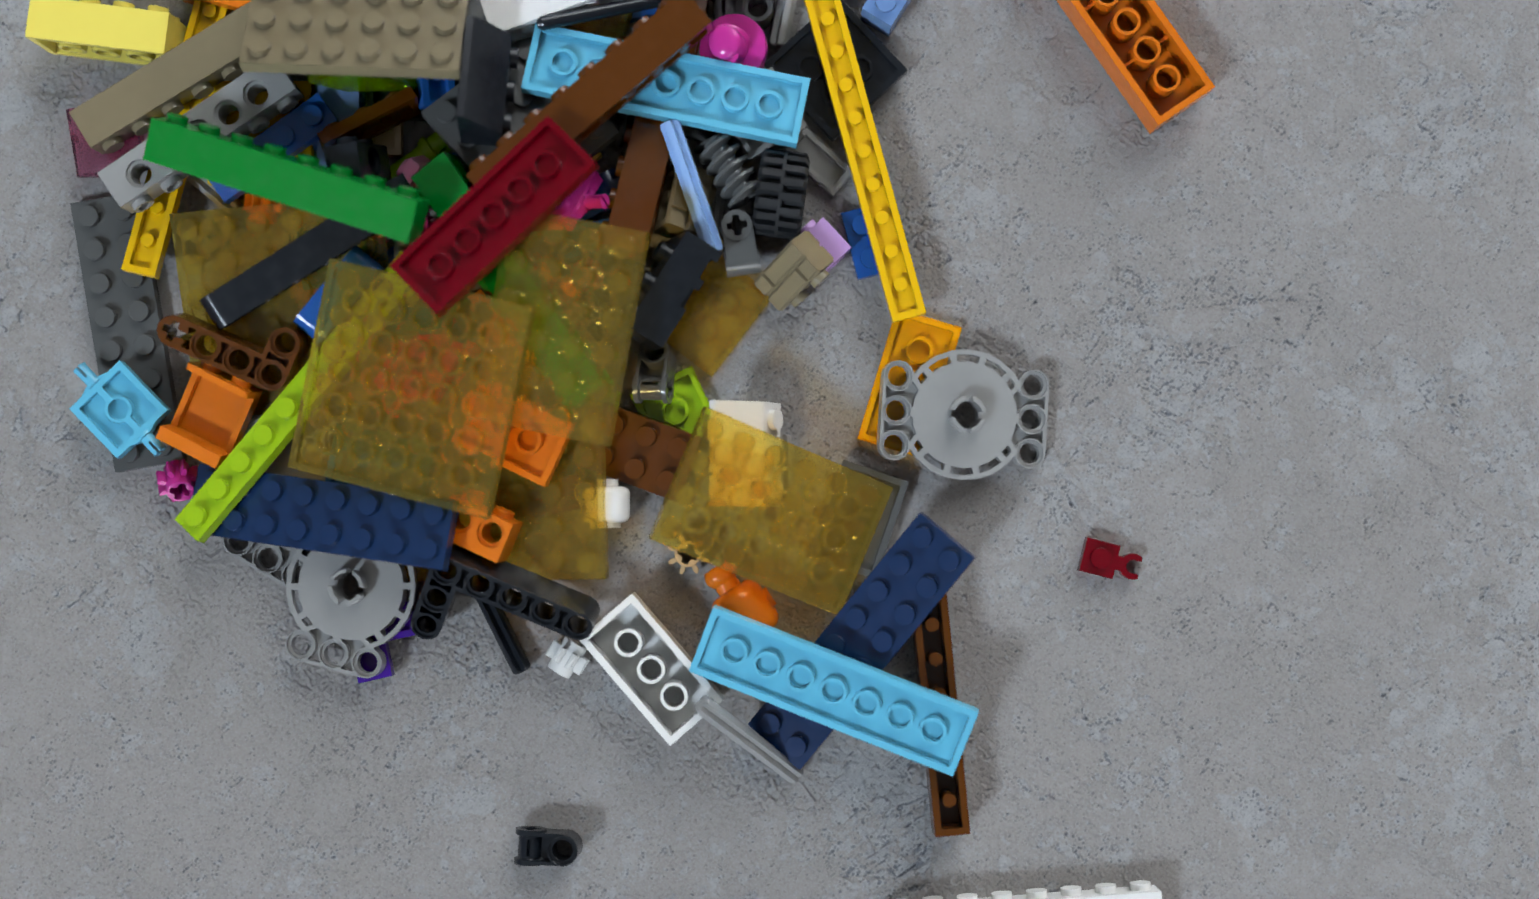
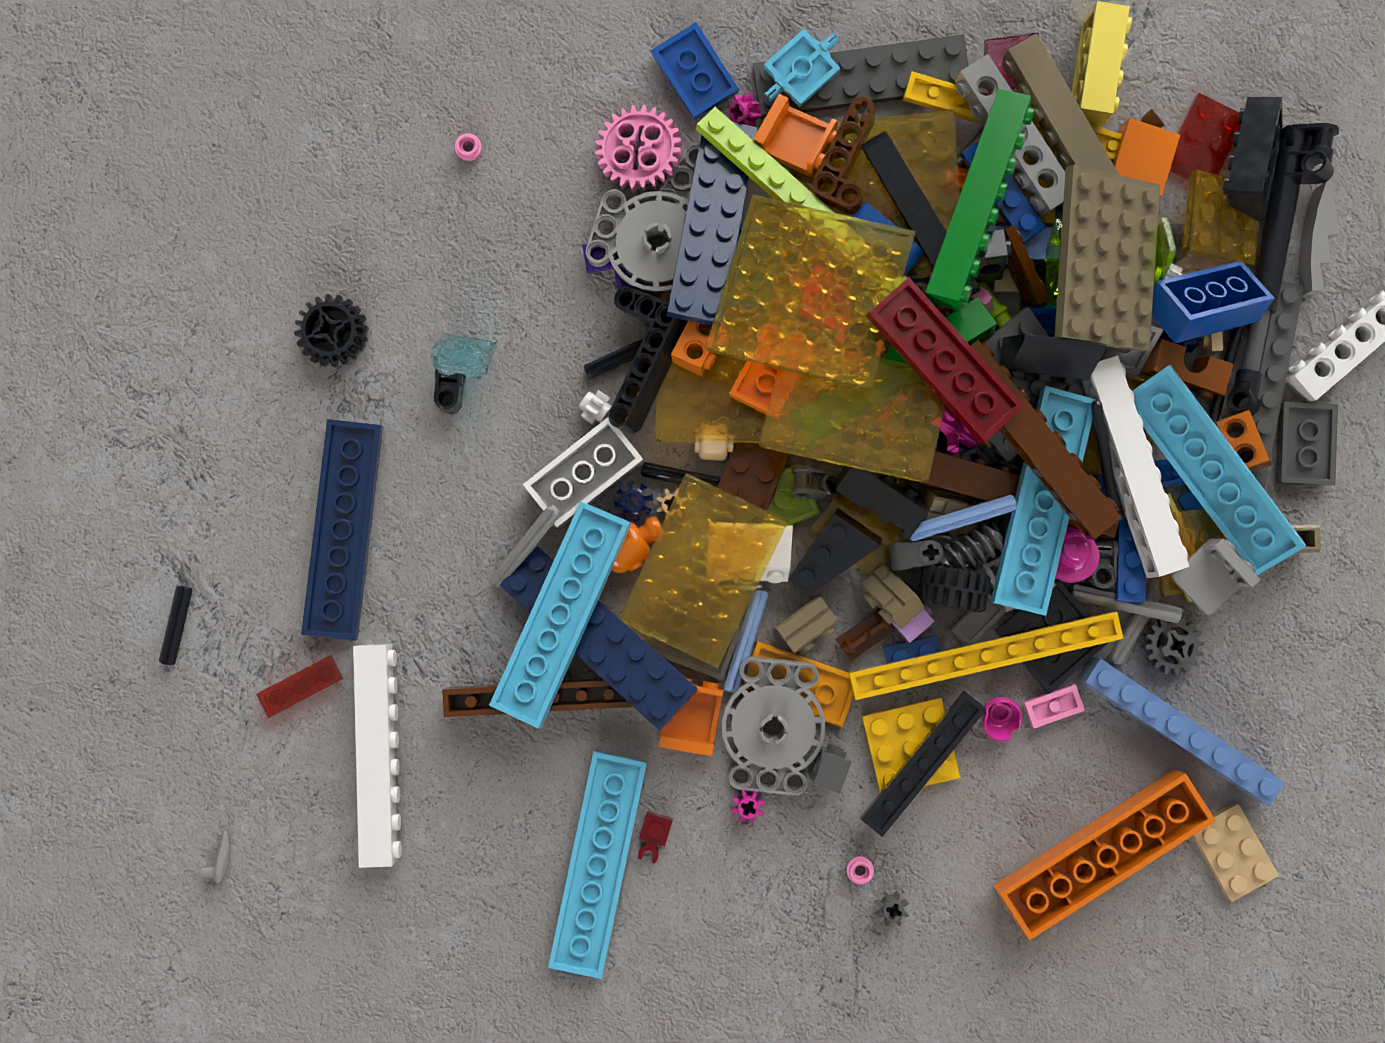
camera: 90 degrees right, 0 degrees up
none -> clear light blue slope [431,333,497,379]
none -> bright pink plate [455,133,482,161]
none -> medium azure plate [548,750,647,979]
none -> bright pink gear [595,105,682,192]
none -> clear blue piece [613,481,654,522]
none -> black axle [641,462,720,491]
none -> blue plate [651,22,739,120]
none -> orange panel [658,677,724,756]
none -> light blue axle [724,589,769,693]
none -> dark pink gear [731,790,765,824]
none -> dark tan brick [774,595,838,654]
none -> black wedge [788,507,882,595]
none -> dark grey brick [809,743,852,794]
none -> reddish brown hinge [835,608,895,661]
none -> bright pink plate [846,856,874,885]
none -> black plate [860,690,987,837]
none -> yellow plate [861,697,961,793]
none -> dark grey gear [875,891,909,926]
none -> dark pink hair [980,697,1022,741]
none -> bright pink plate [1022,684,1085,728]

